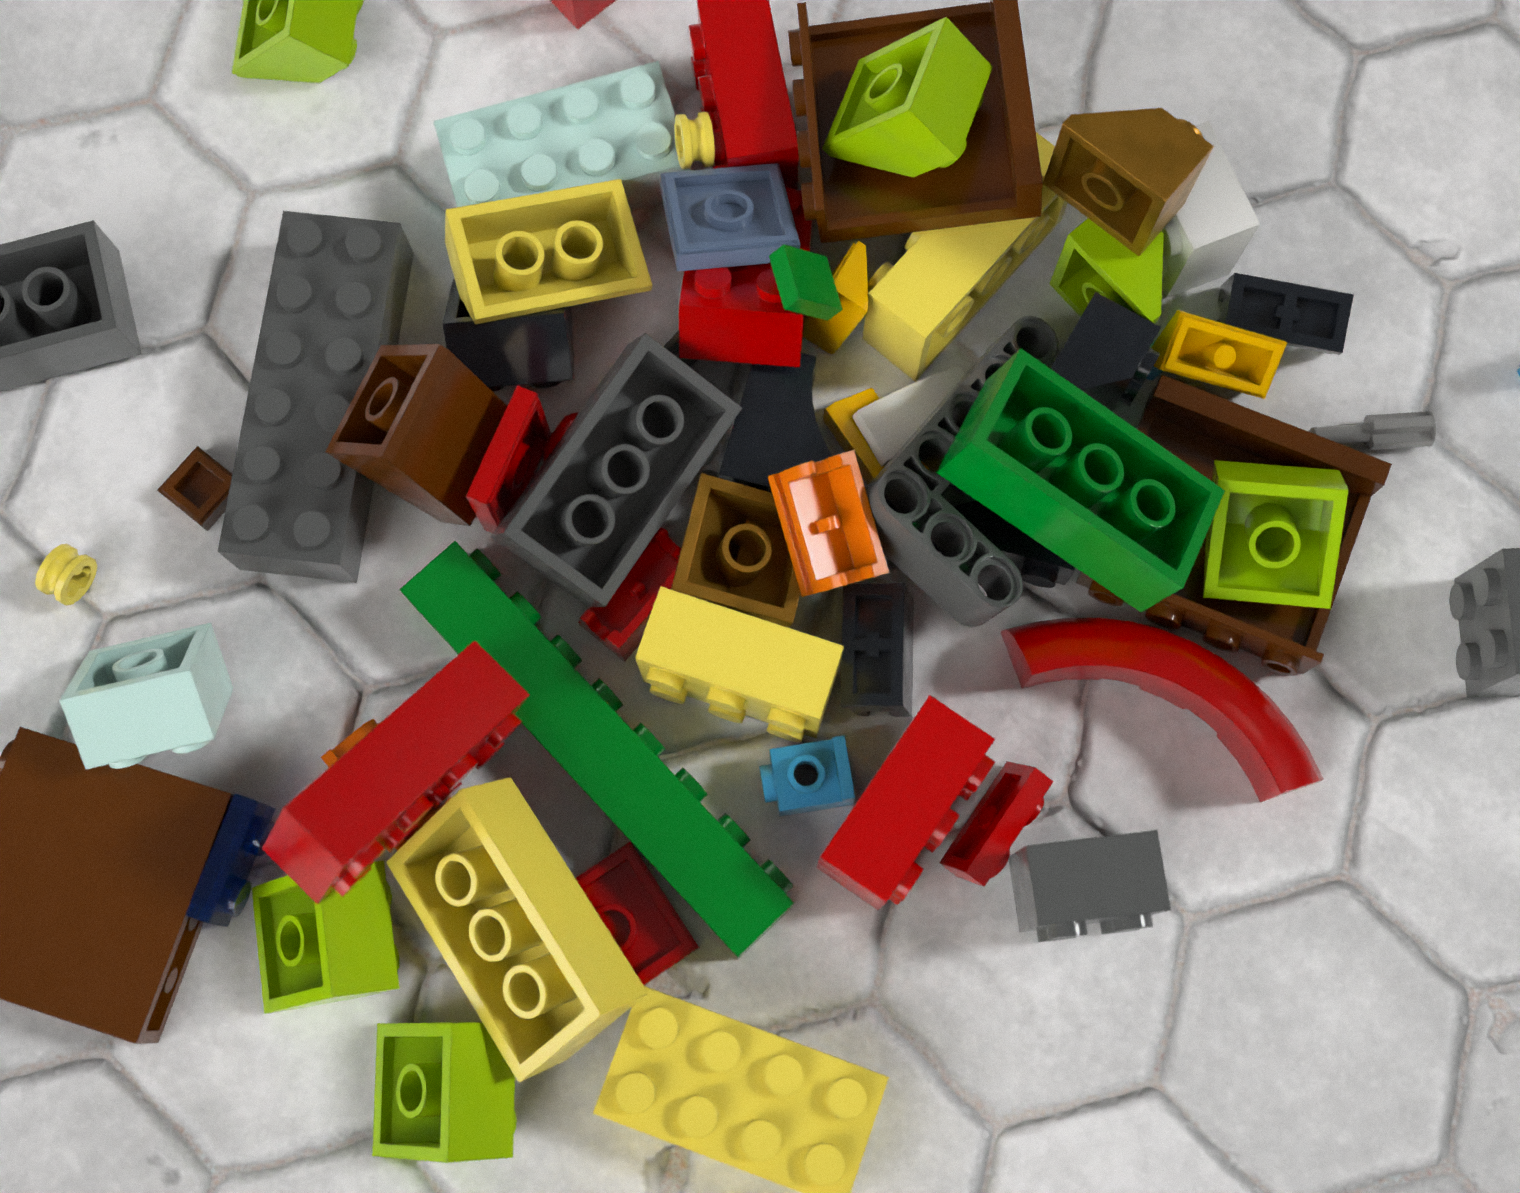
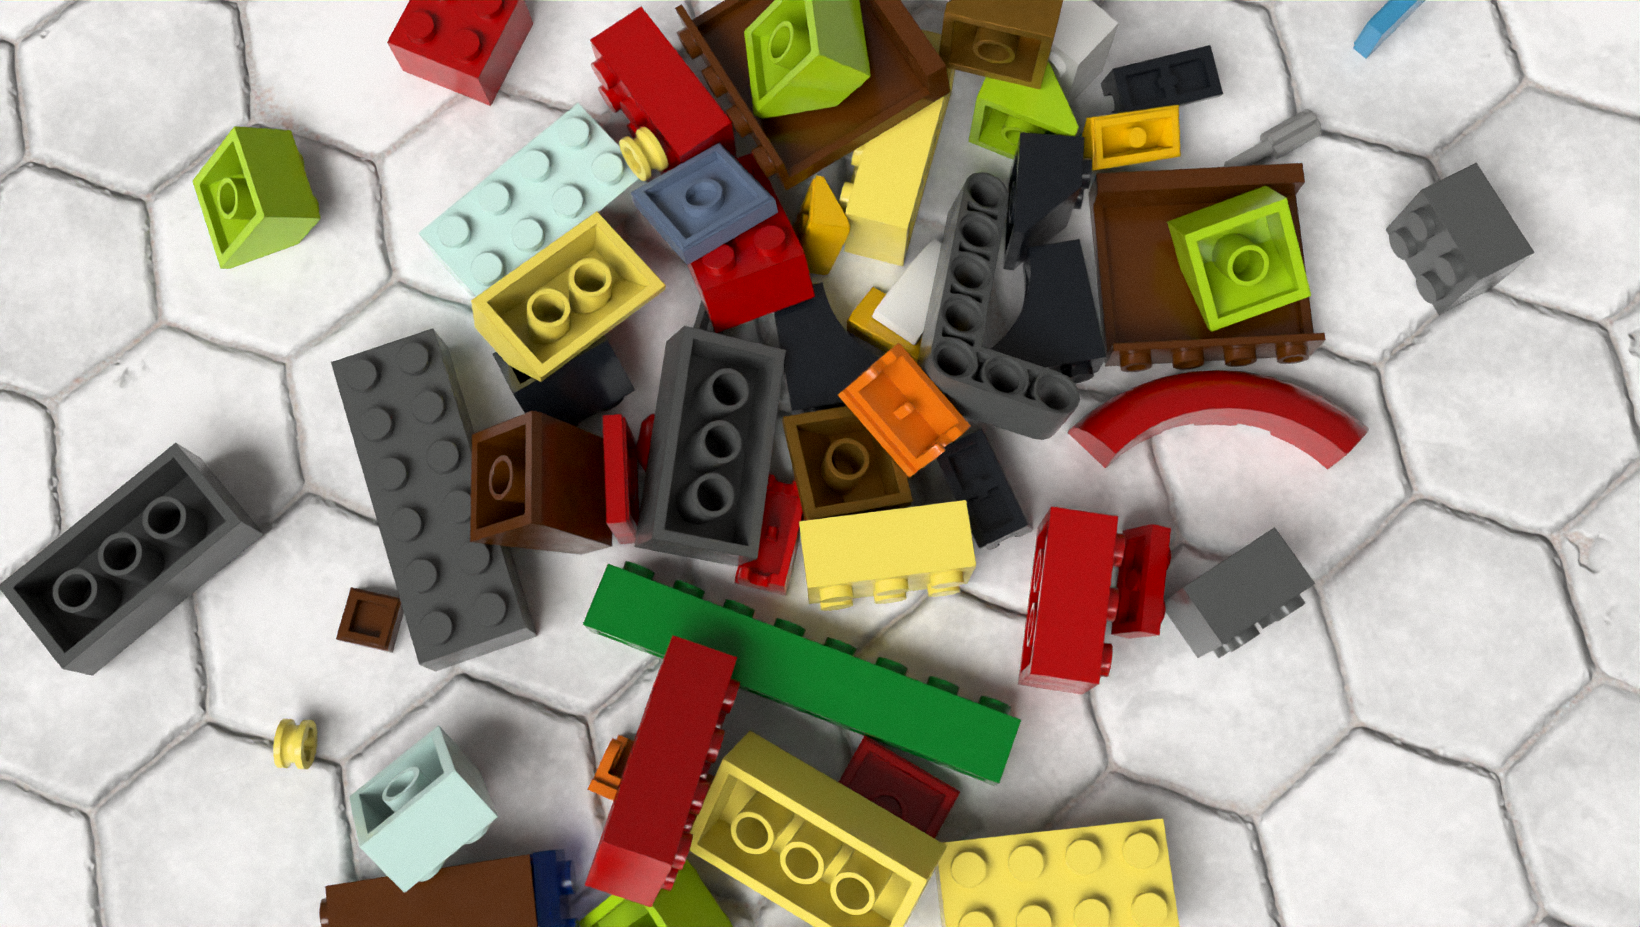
camera: 25 degrees left, 0 degrees up
dark azure brick [759,735,855,817] -> none
green tile [769,244,843,321] -> none
green brick [936,348,1225,612] -> none

